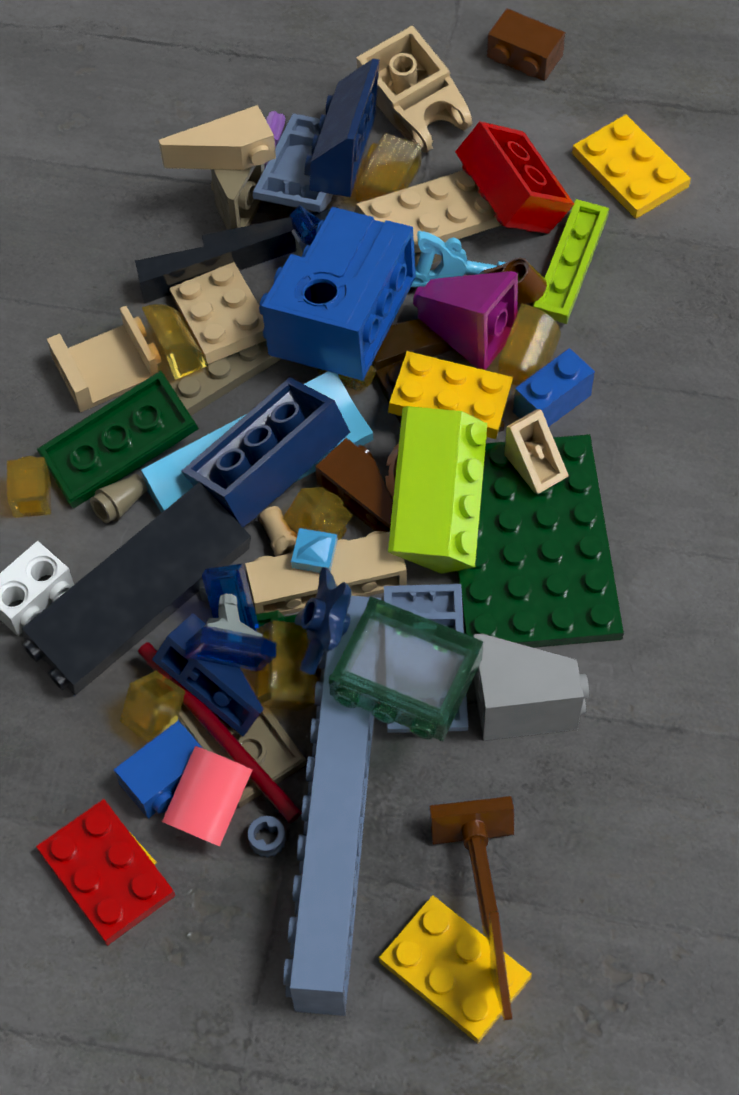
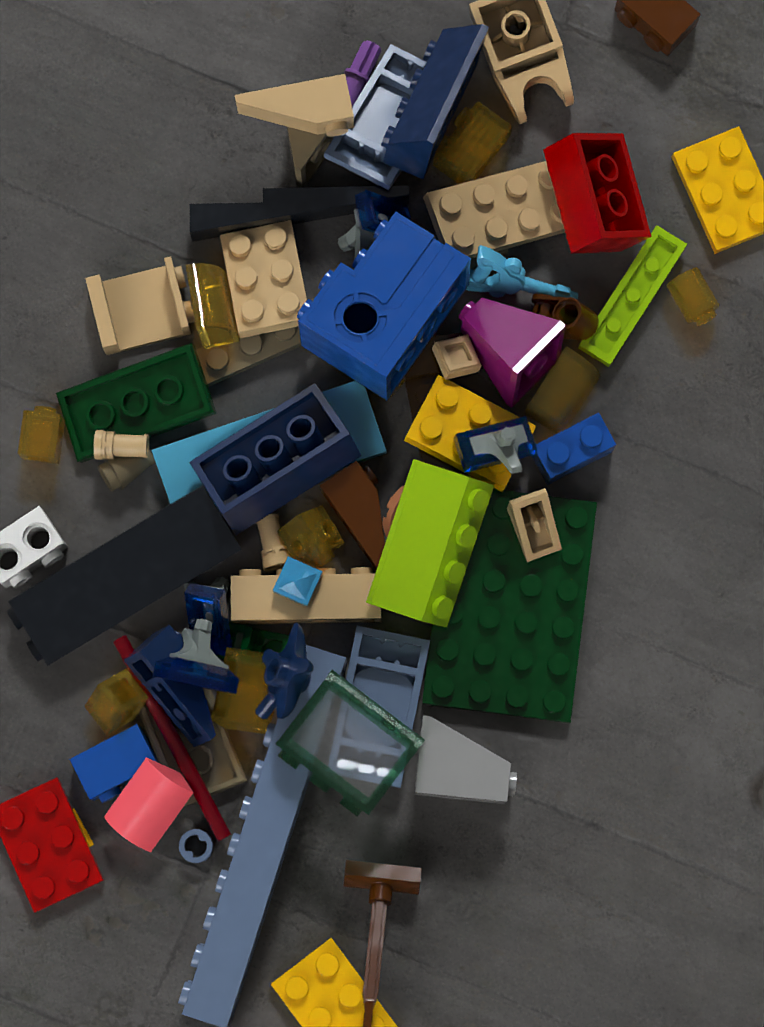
camera: 10 degrees right, 20 degrees up
none -> tan pin [94,430,149,460]
none -> tan tile [432,334,482,380]
none -> piece [453,416,537,474]
none -> clear yellow brick [666,267,720,326]

